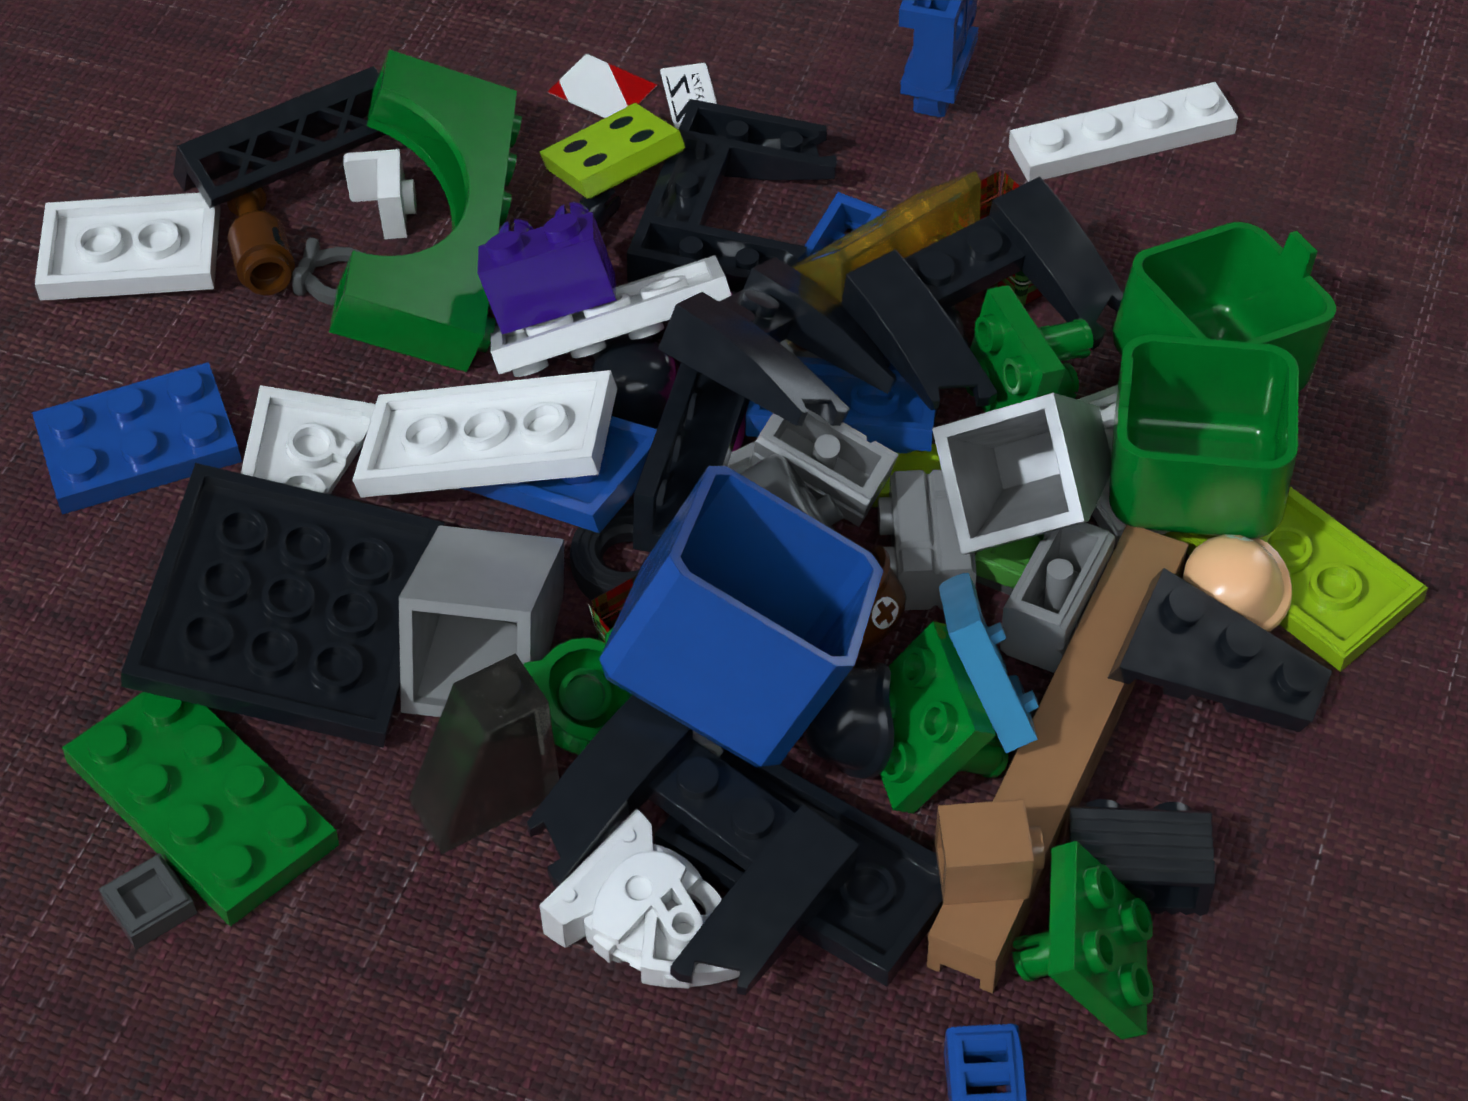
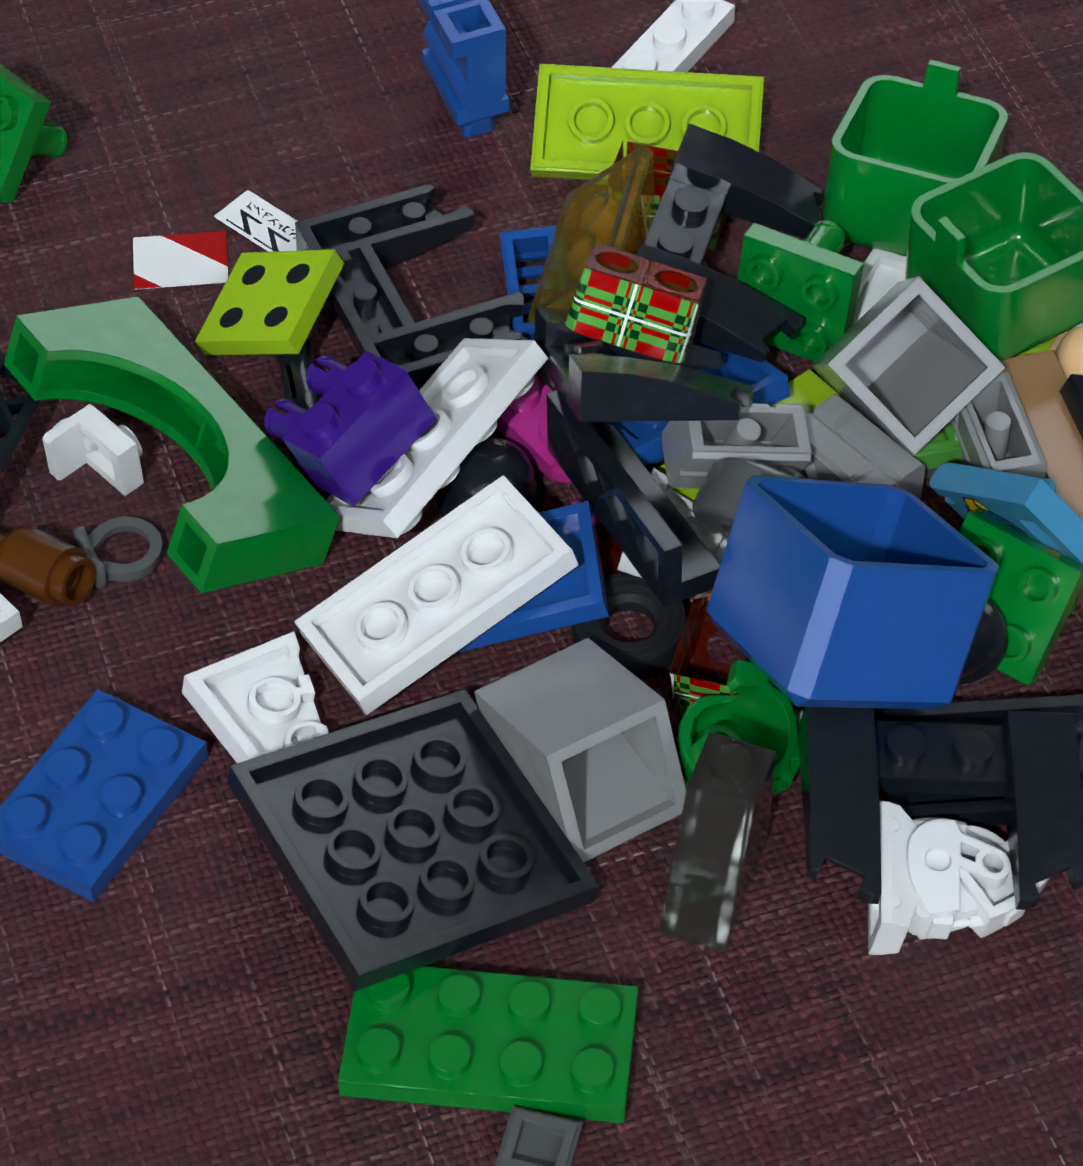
camera: 40 degrees left, 0 degrees up
none -> lime tile [530,64,764,182]
none -> piece [565,243,707,363]

